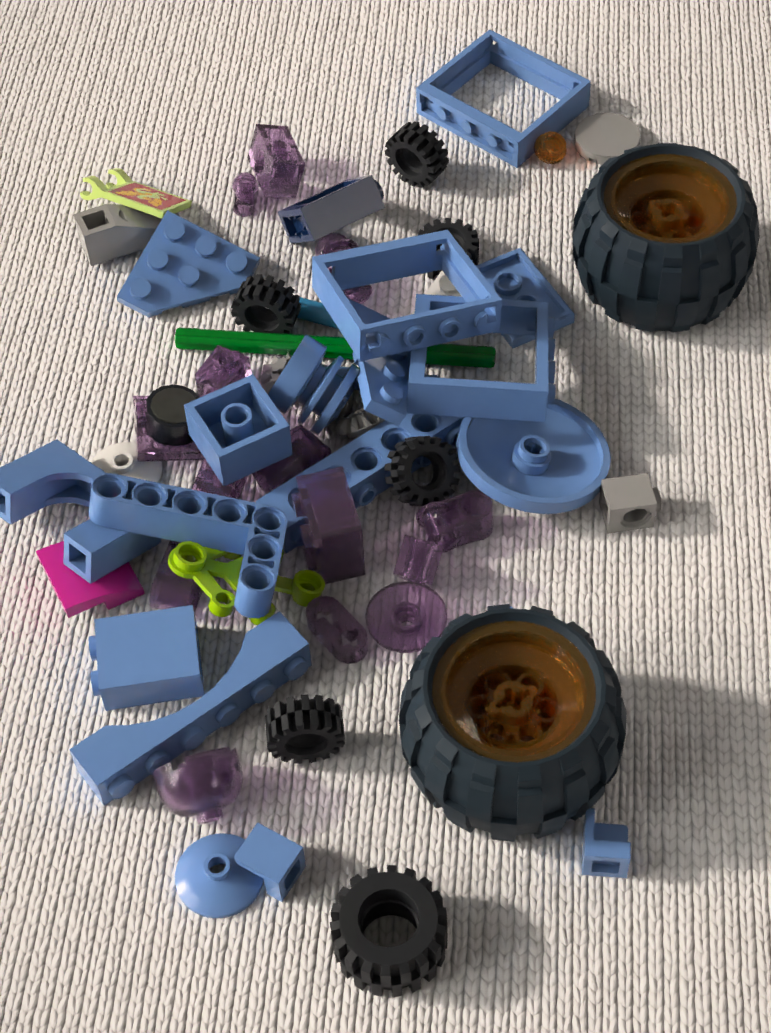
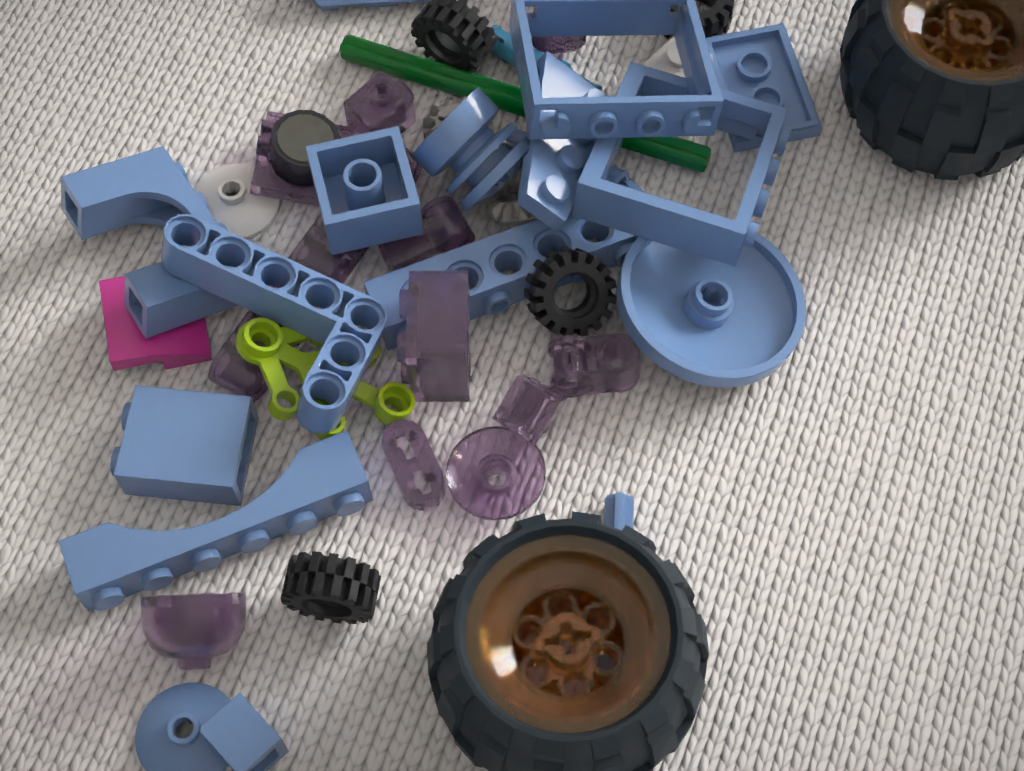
camera: 15 degrees right, 10 degrees up
light grey brick [599,473,661,534] -> none

